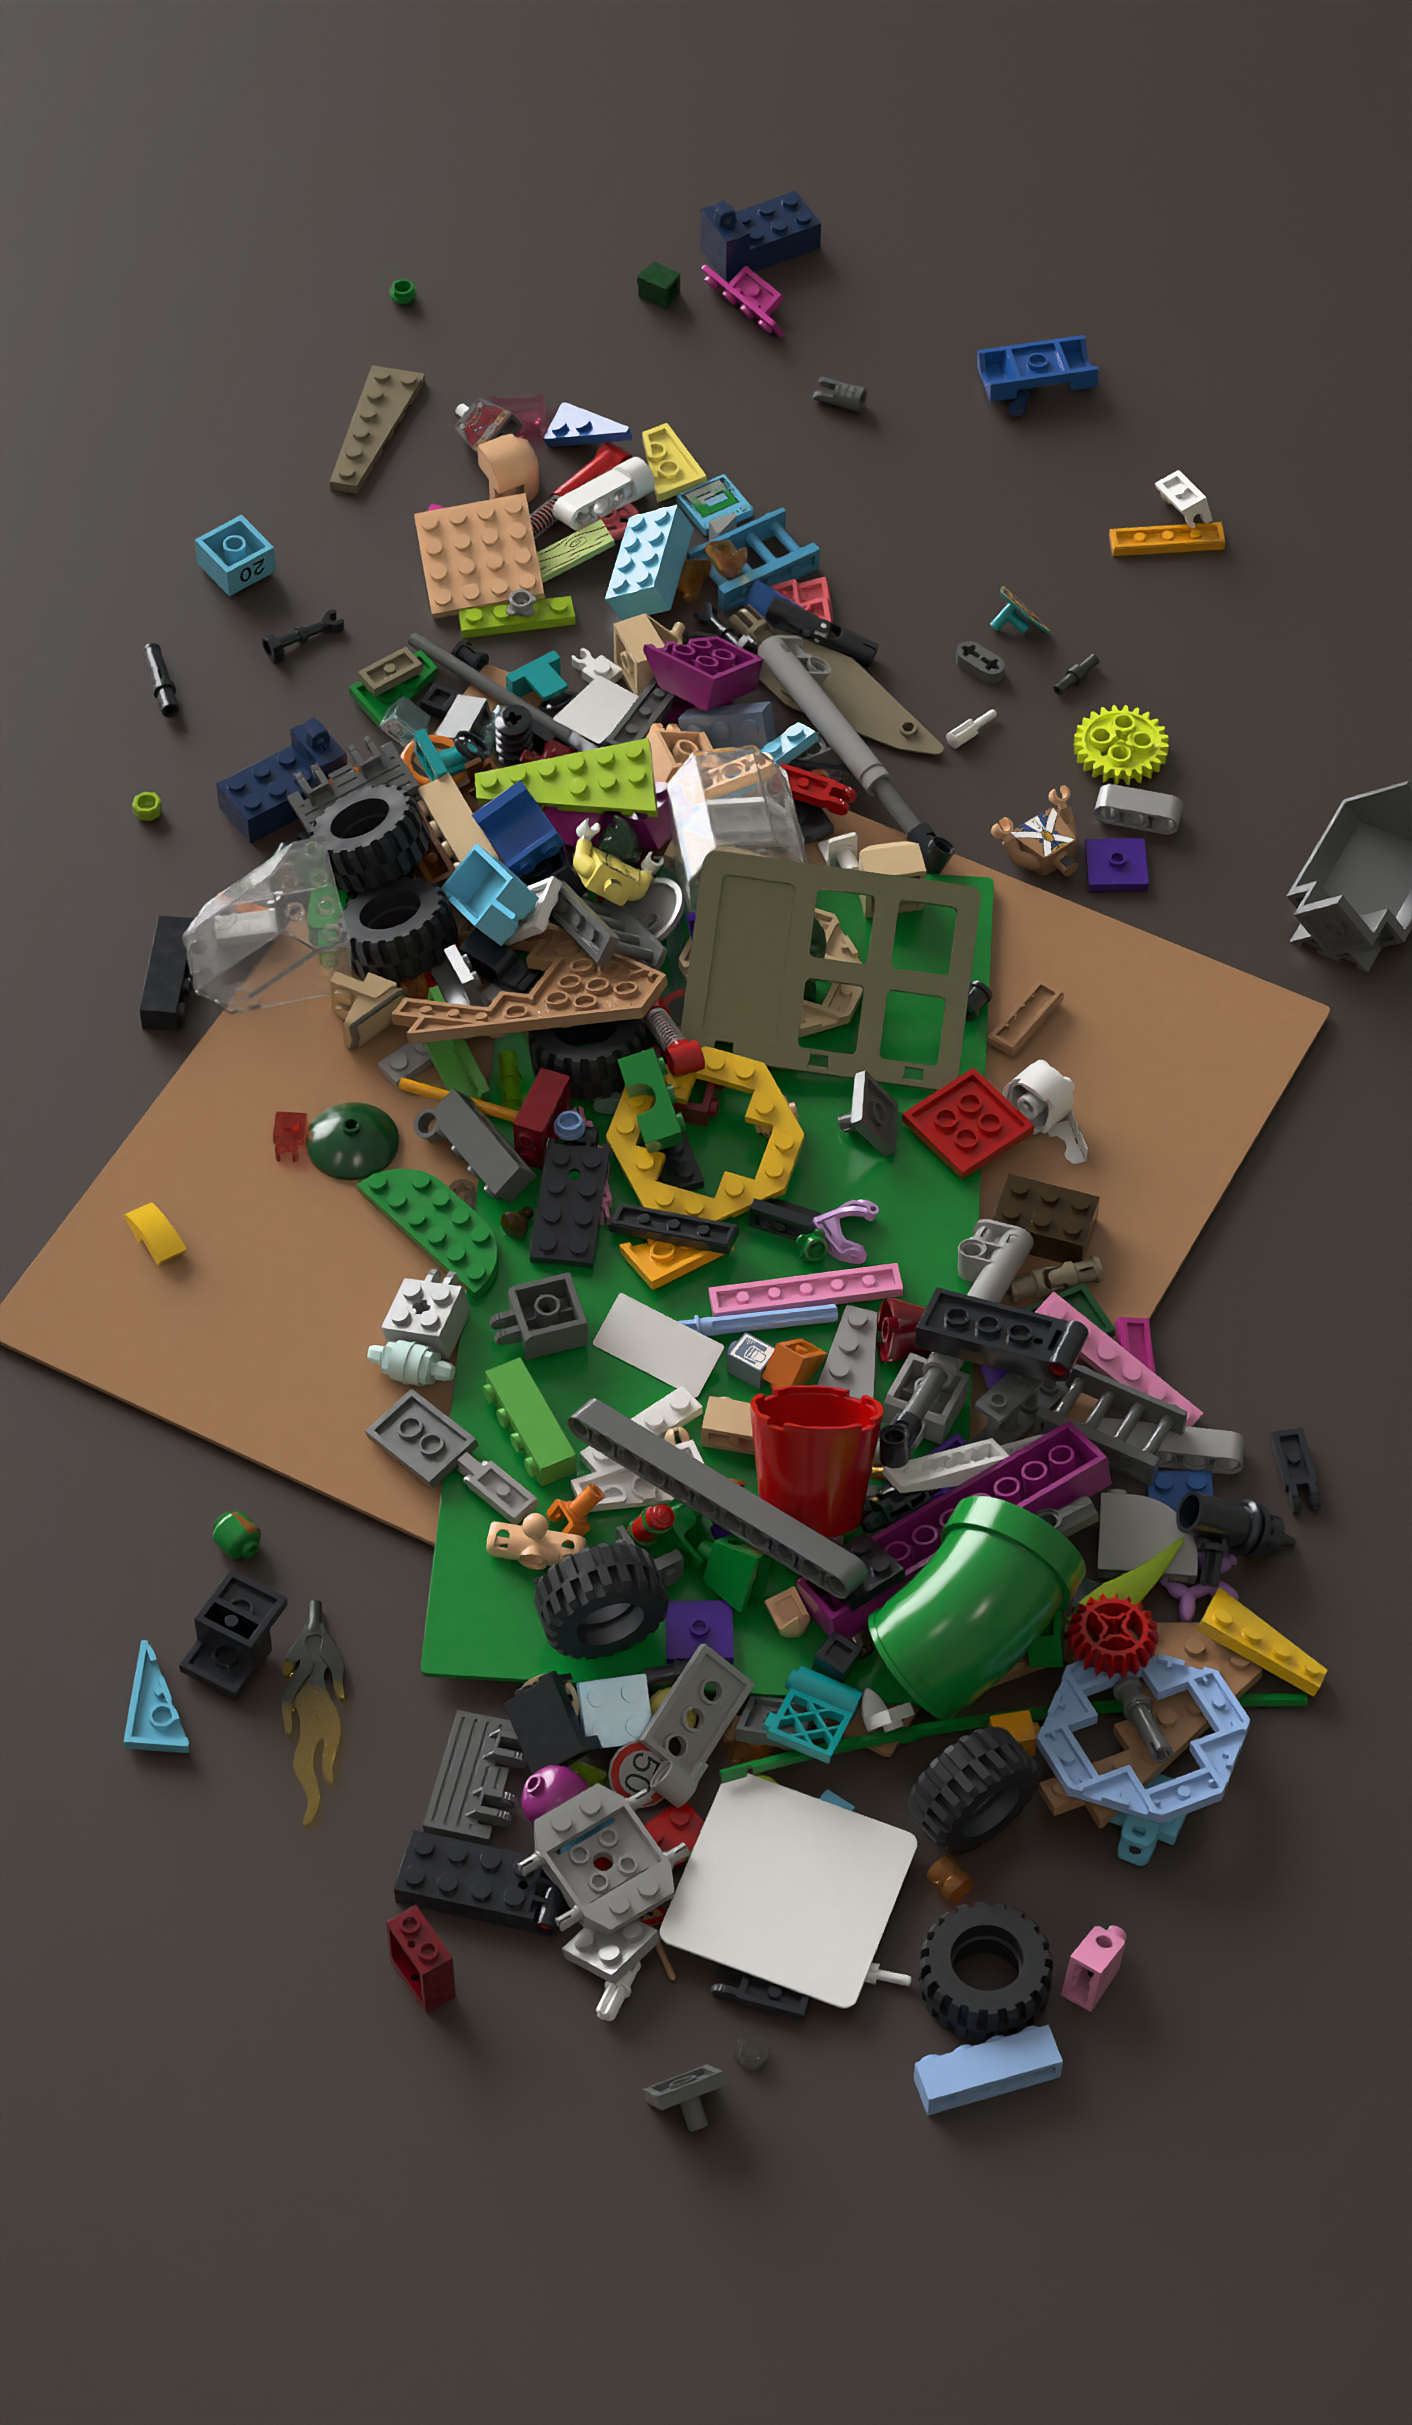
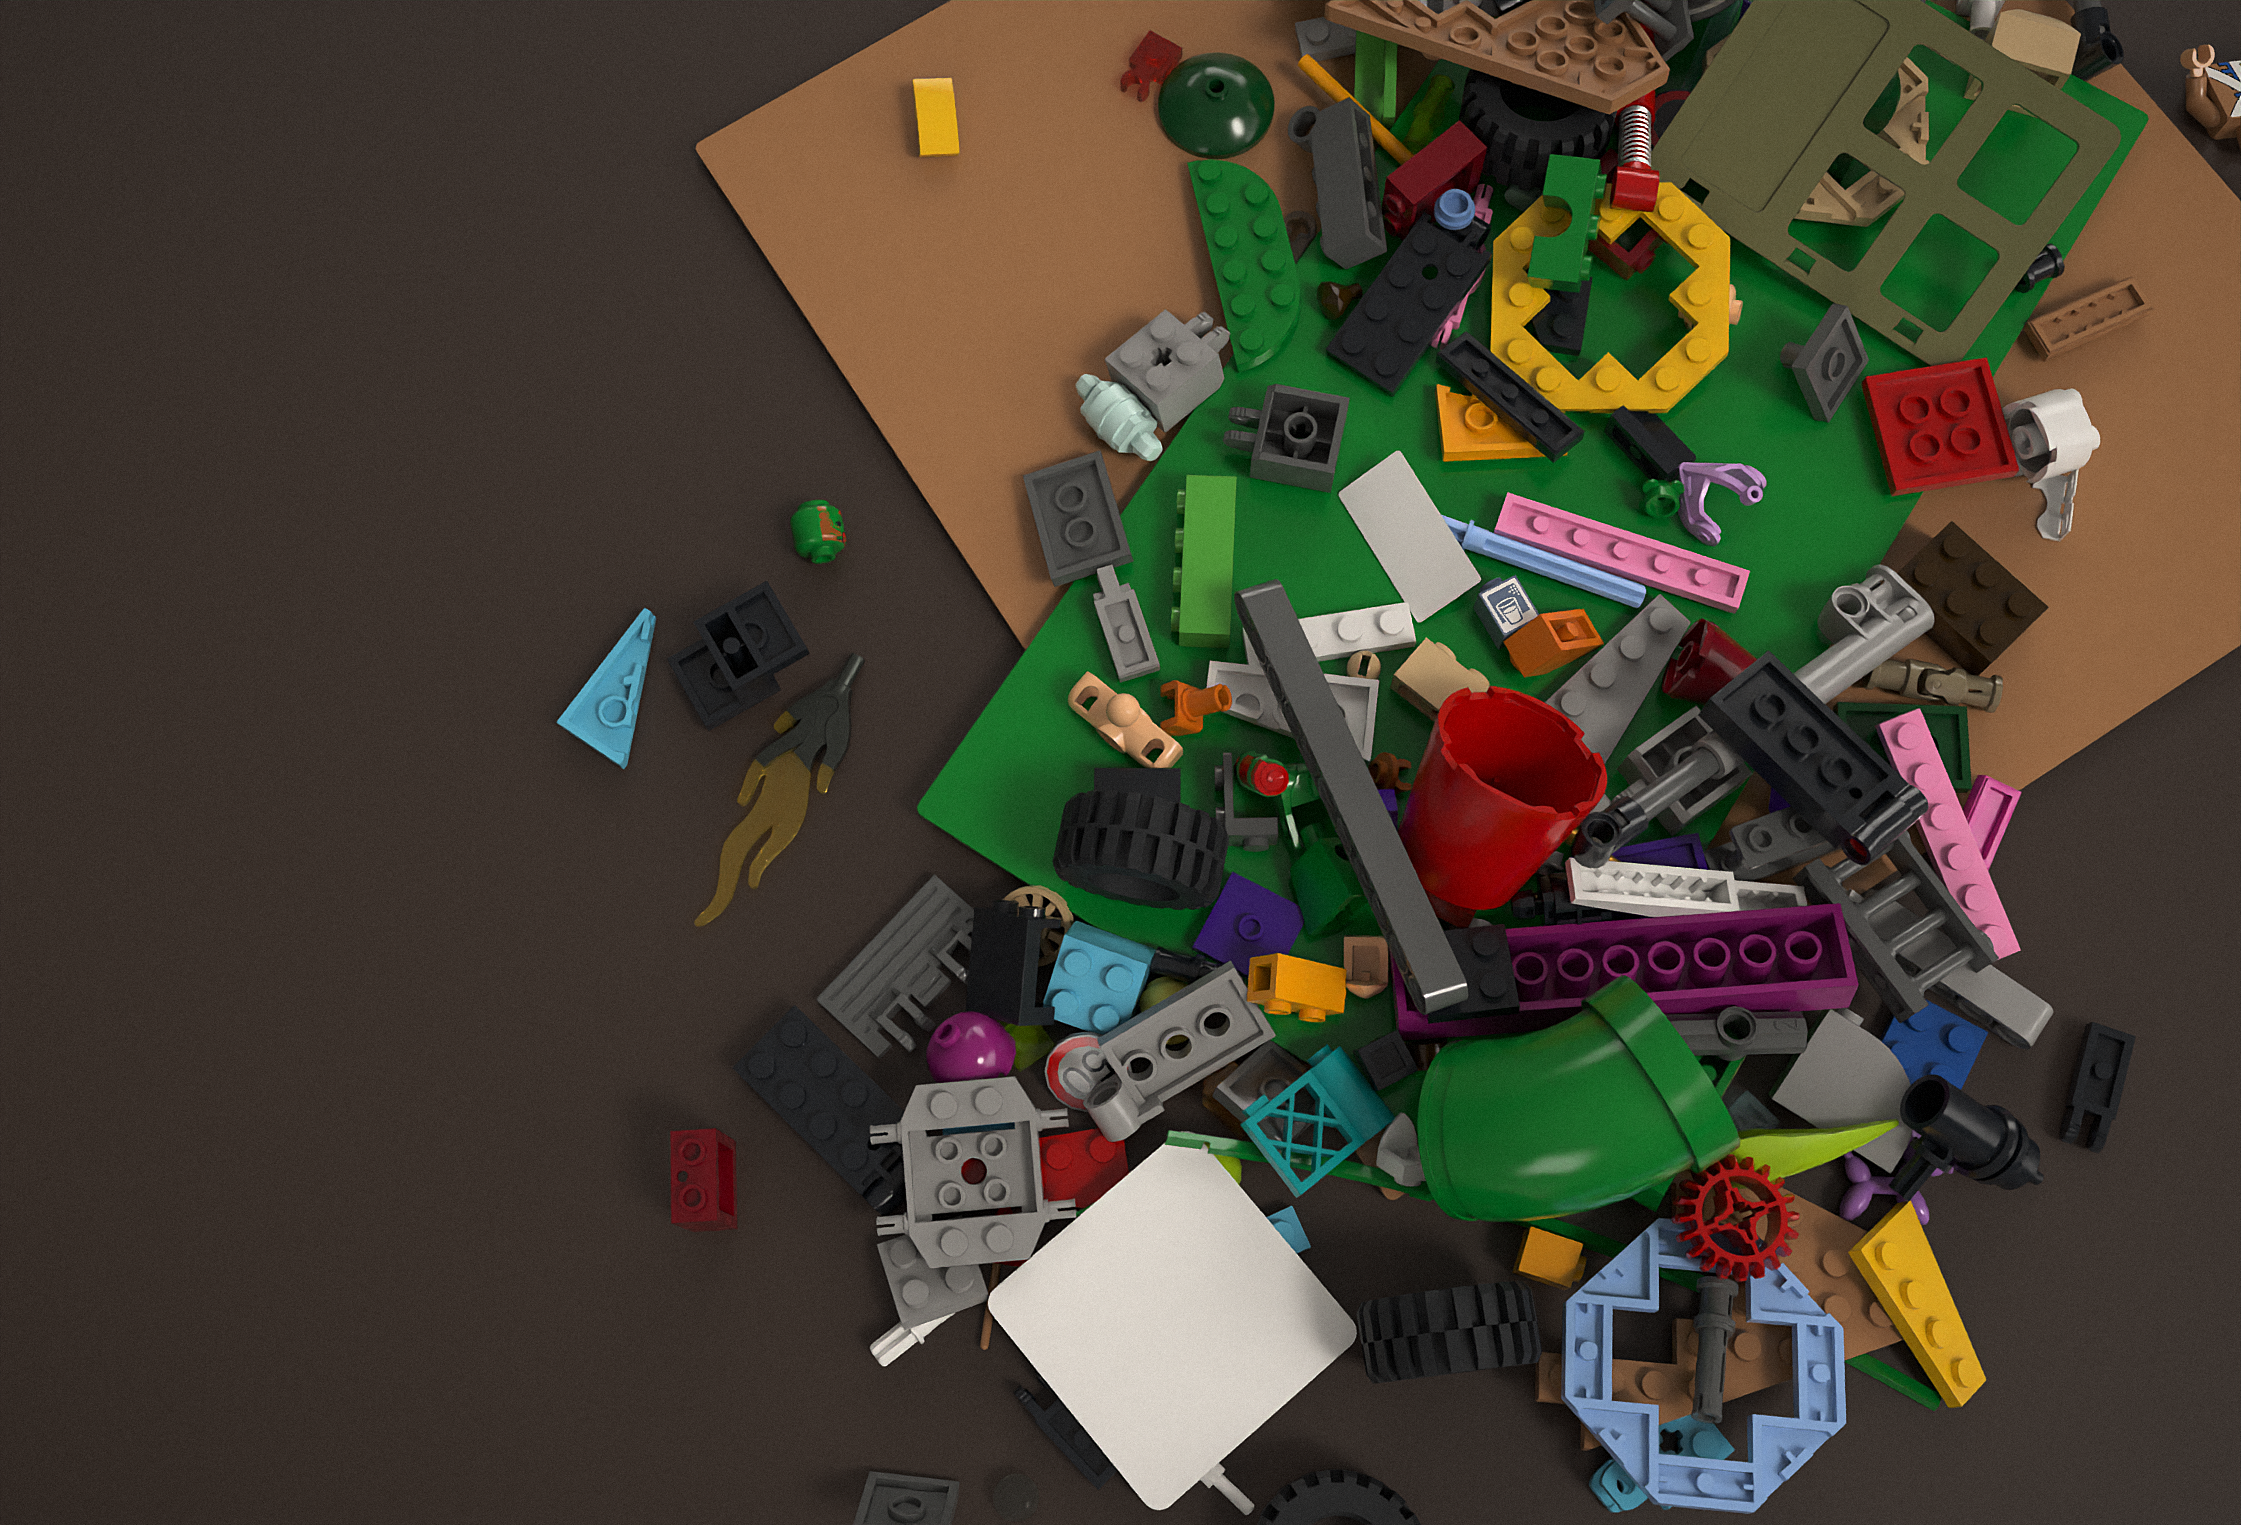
camera: 35 degrees right, 20 degrees up
clear orange wheel [926,1854,975,1903] -> none
none -> light orange brick [1247,953,1347,1022]

